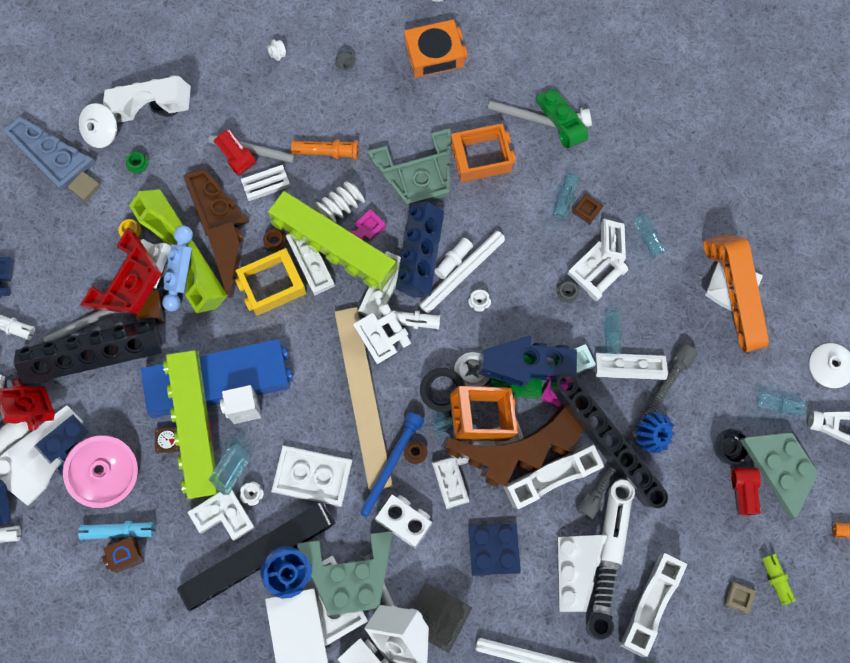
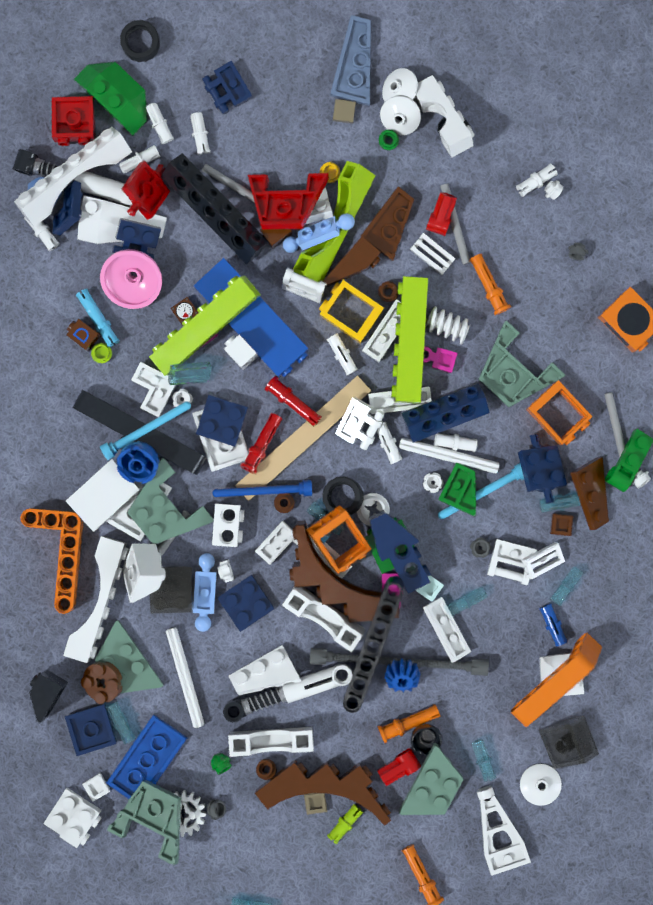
camera: 65 degrees right, 15 degrees up
none -> lime plate [91,343,112,364]
none -> medium azure piece [100,401,191,460]
none -> light blue plate [193,553,217,632]
none -> dark blue plate [196,395,248,447]
none -> white plate [217,559,234,583]
none -> red pin [240,413,283,474]
none -> reddish brown arch [255,760,391,826]
none -> reddish brown plate [256,759,277,780]
none -> red pin [265,376,322,427]
none -> white plate [282,268,326,303]
none -> white pin [327,333,358,375]
none -> orange pin [377,704,441,744]
none -> white dish [380,96,421,135]
none -> green wing [438,463,476,517]
none -> medium azure piece [438,463,524,519]
none -> white pin [516,164,557,197]
none -> dark blue plate [518,434,567,504]
none -> blue pin [539,603,568,647]
none -> clear smoke slope [539,715,599,769]
none -> reddish brown wing [570,457,609,530]

